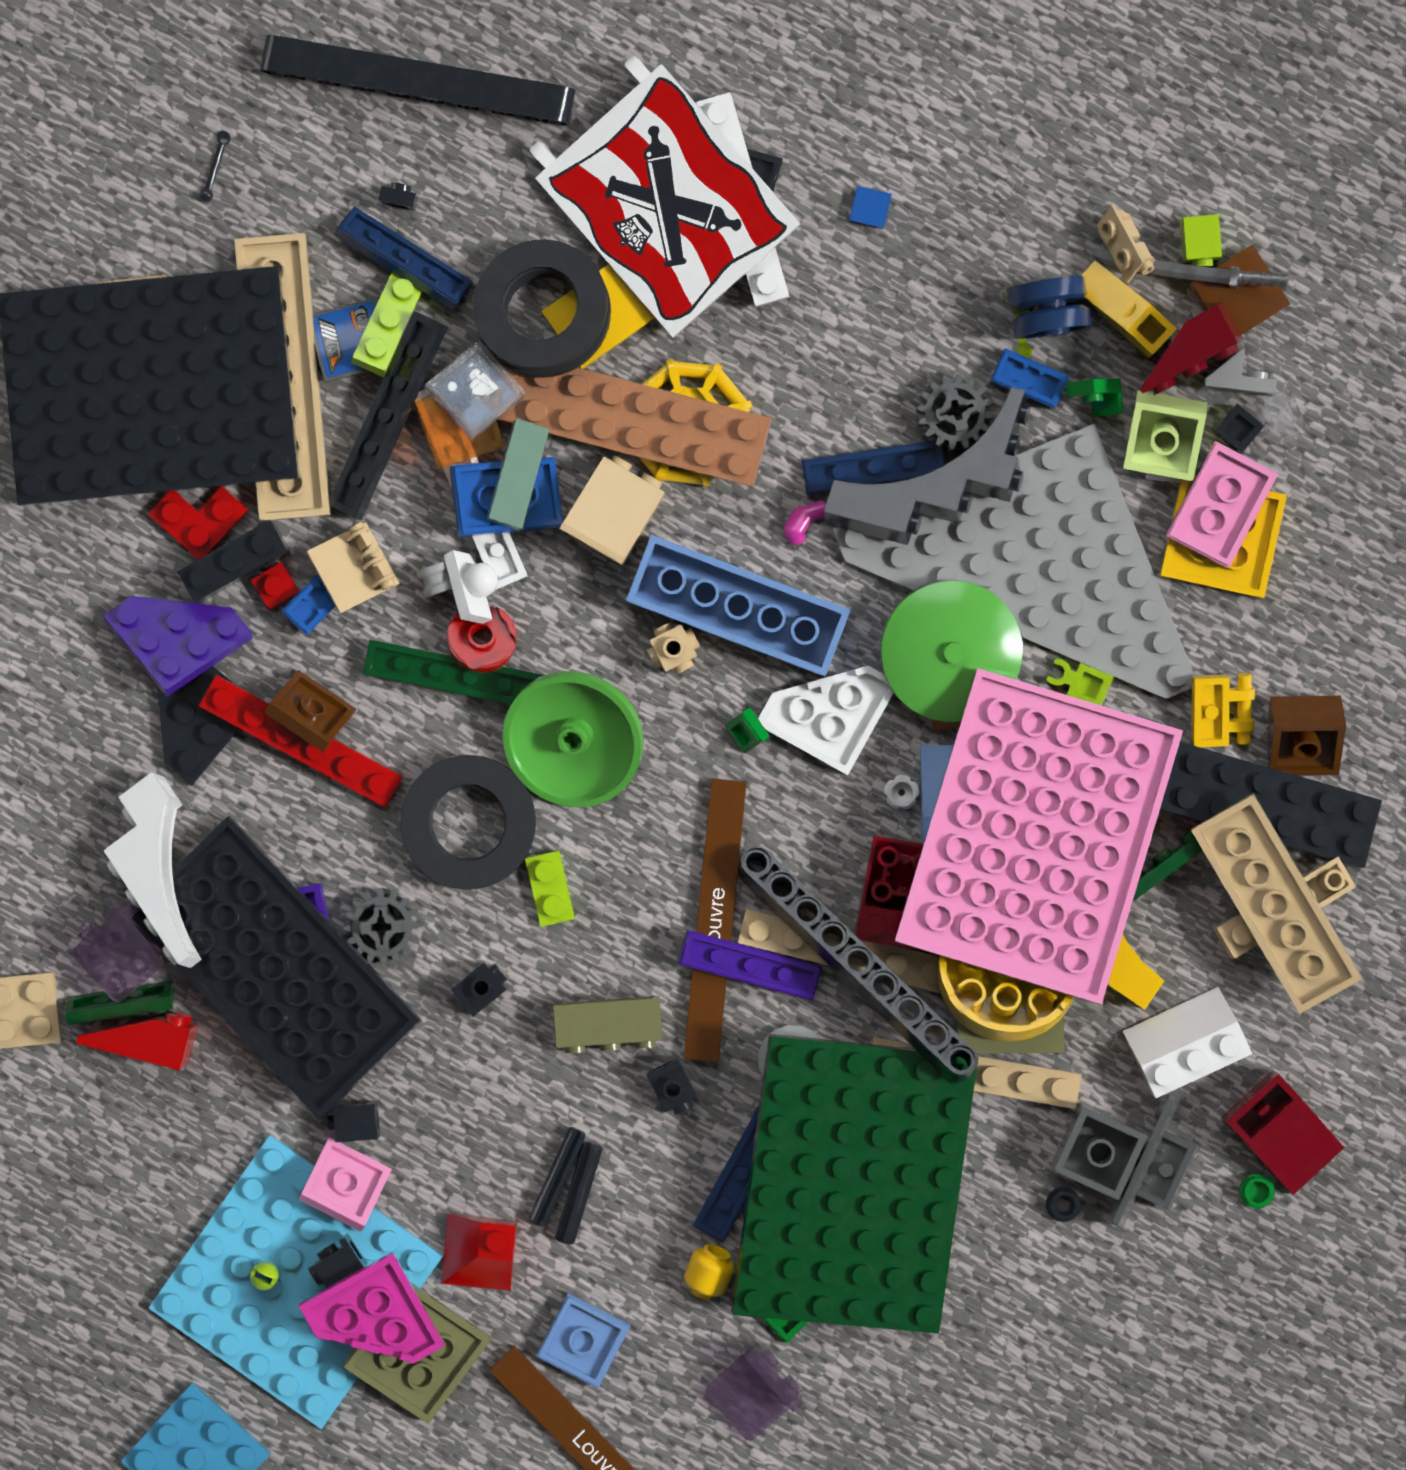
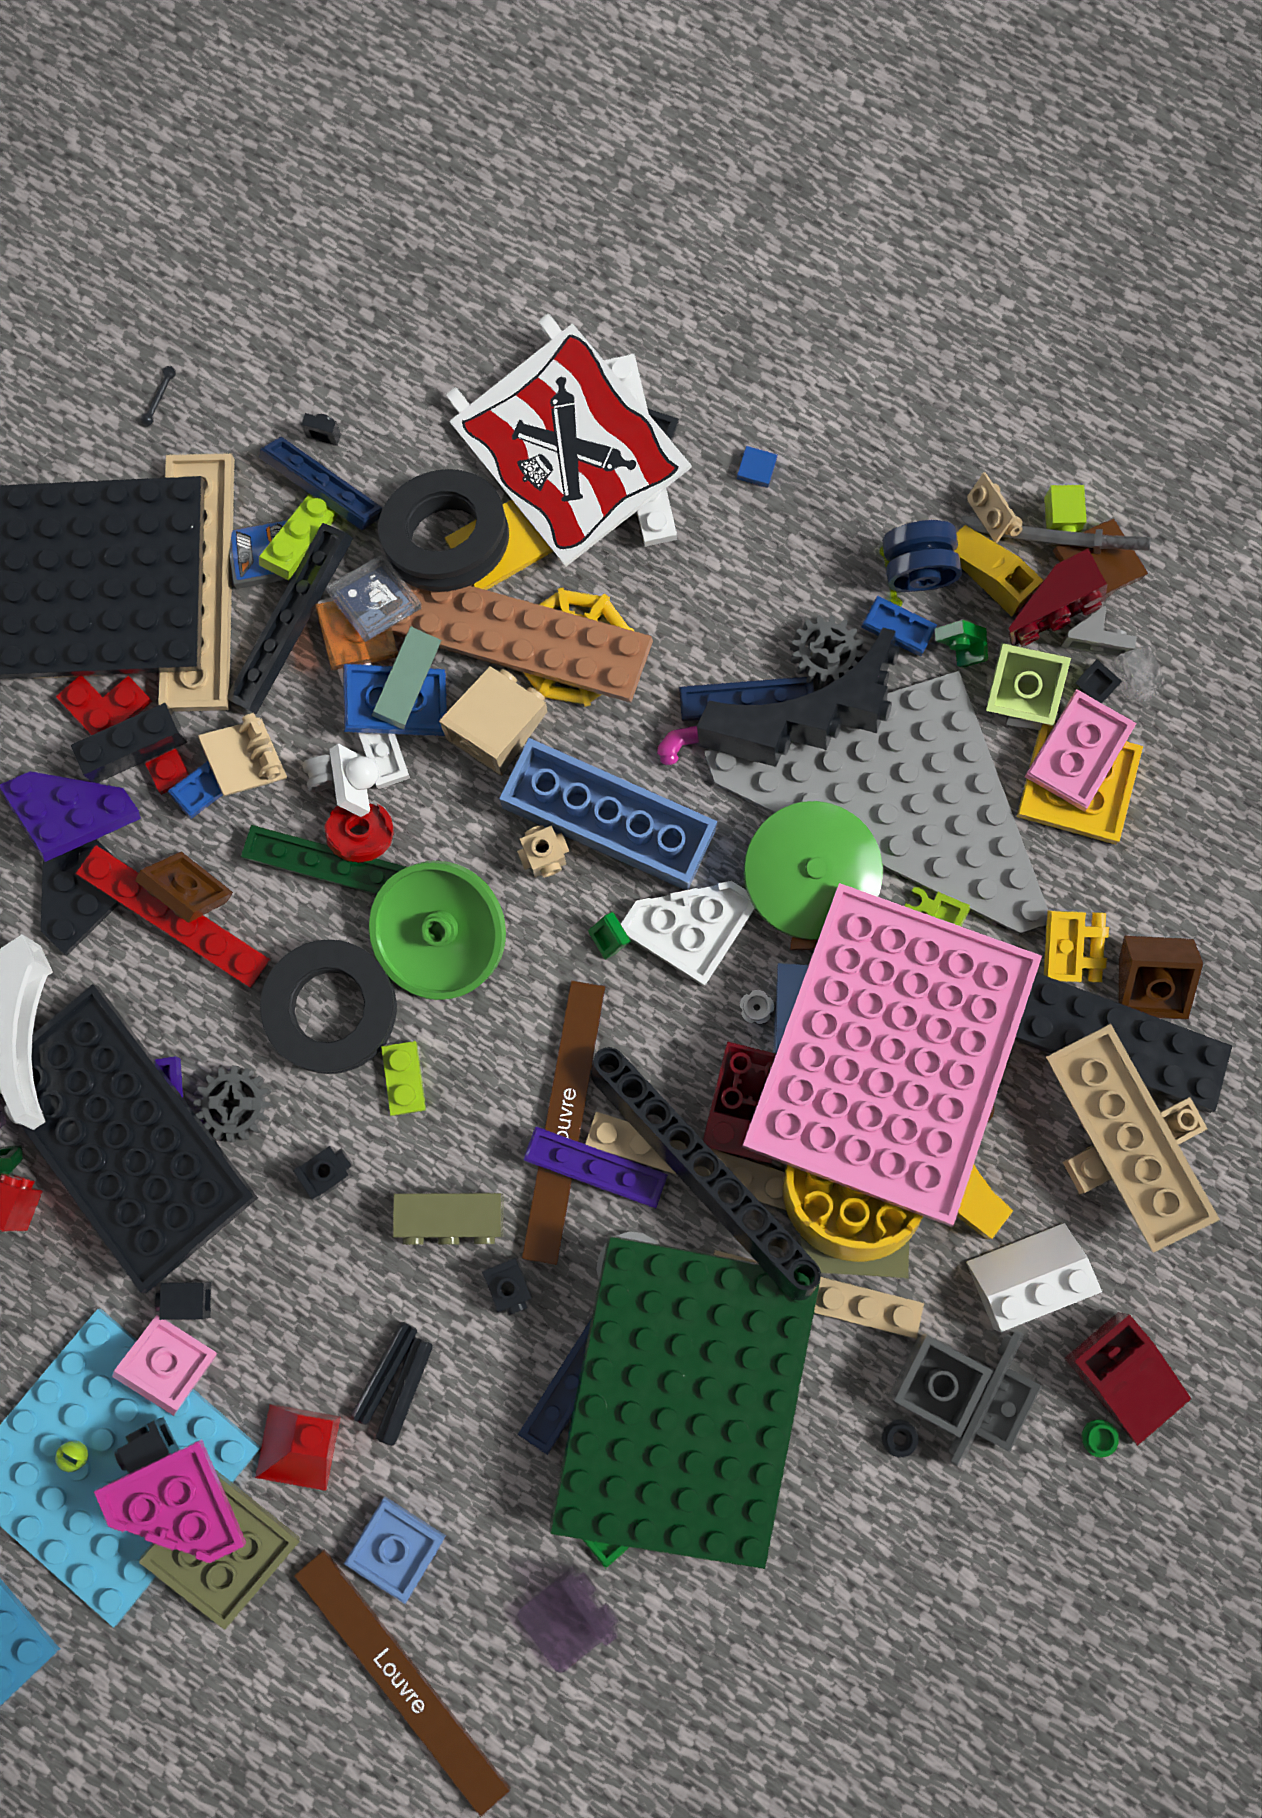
camera: 10 degrees right, 10 degrees down
black beam [260,35,576,126] -> none
yellow head [684,1244,735,1300] -> none
dark green plate [1133,830,1202,901] -> none

